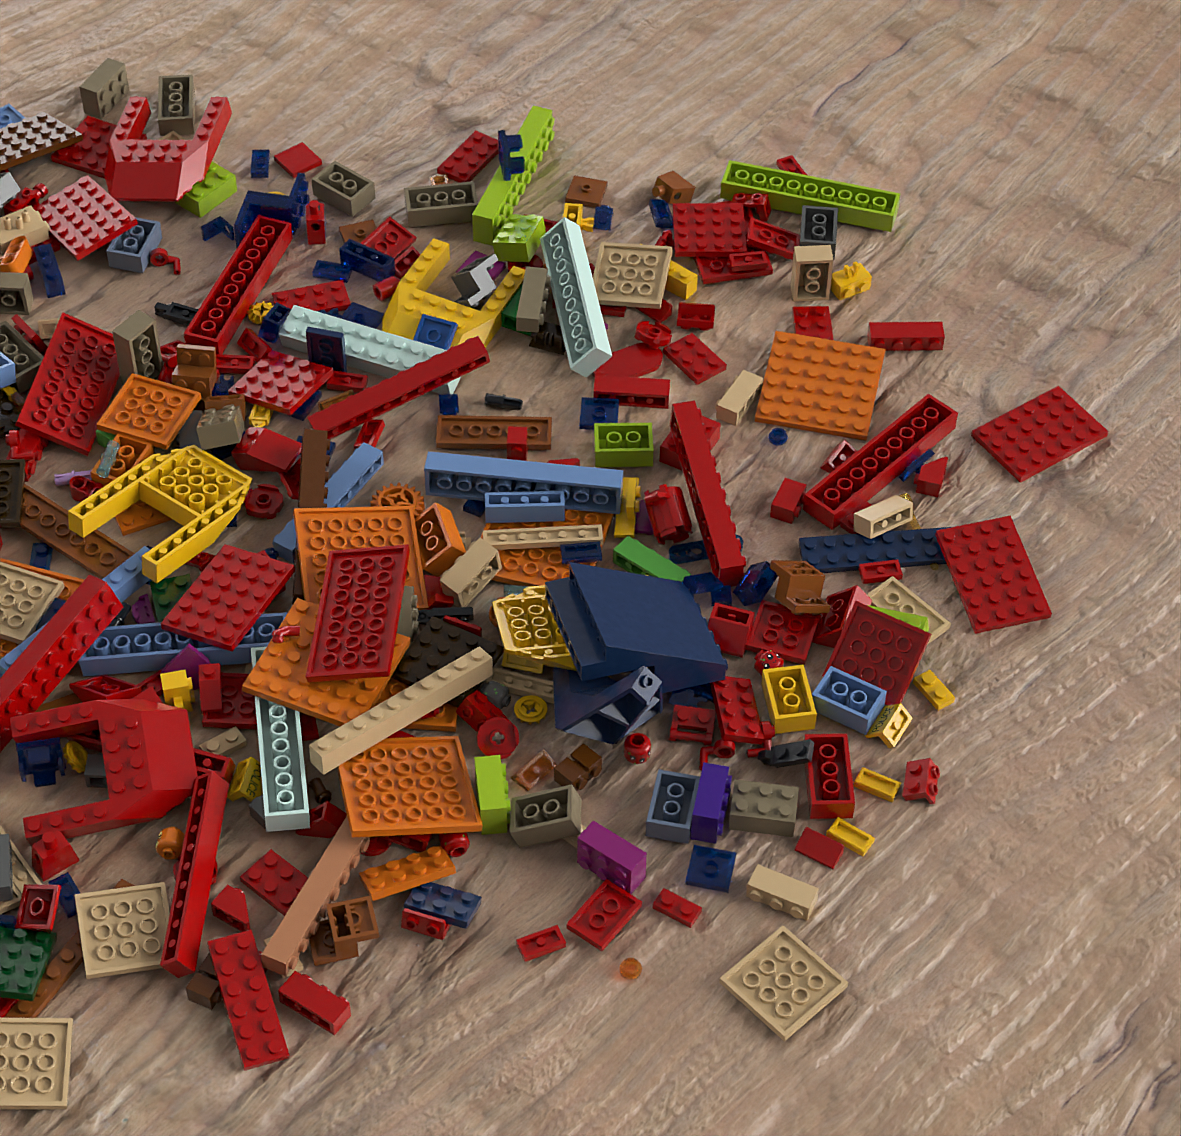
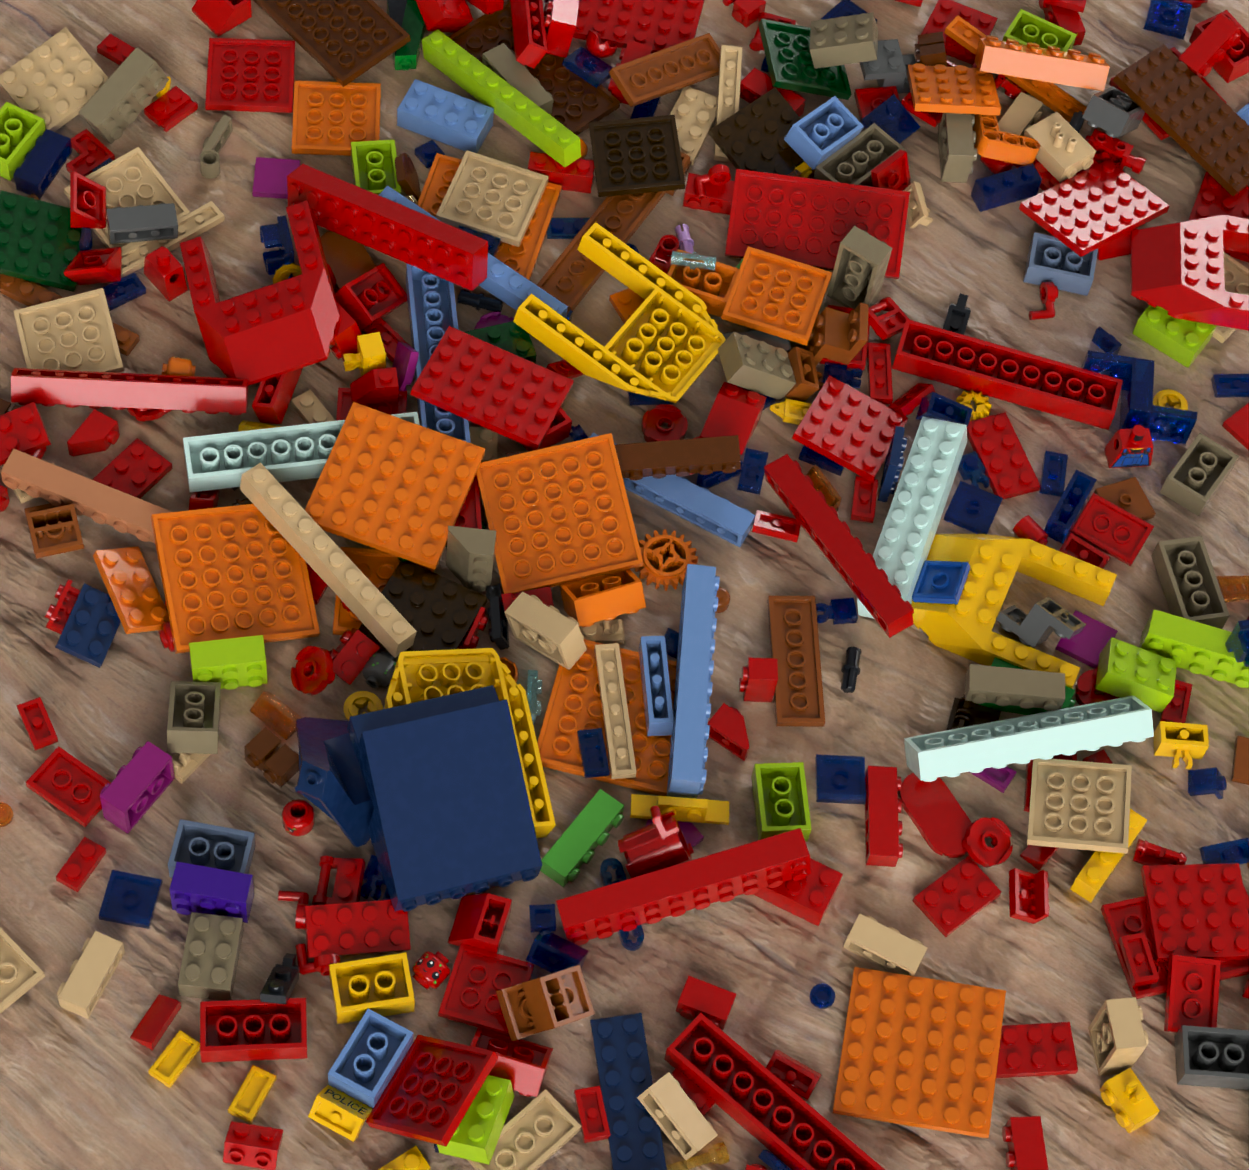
camera: 80 degrees right, 10 degrees up
red arm [271,626,300,643] -> none
red plate [306,544,410,682] -> none
clear blue plate [682,572,723,595] -> none

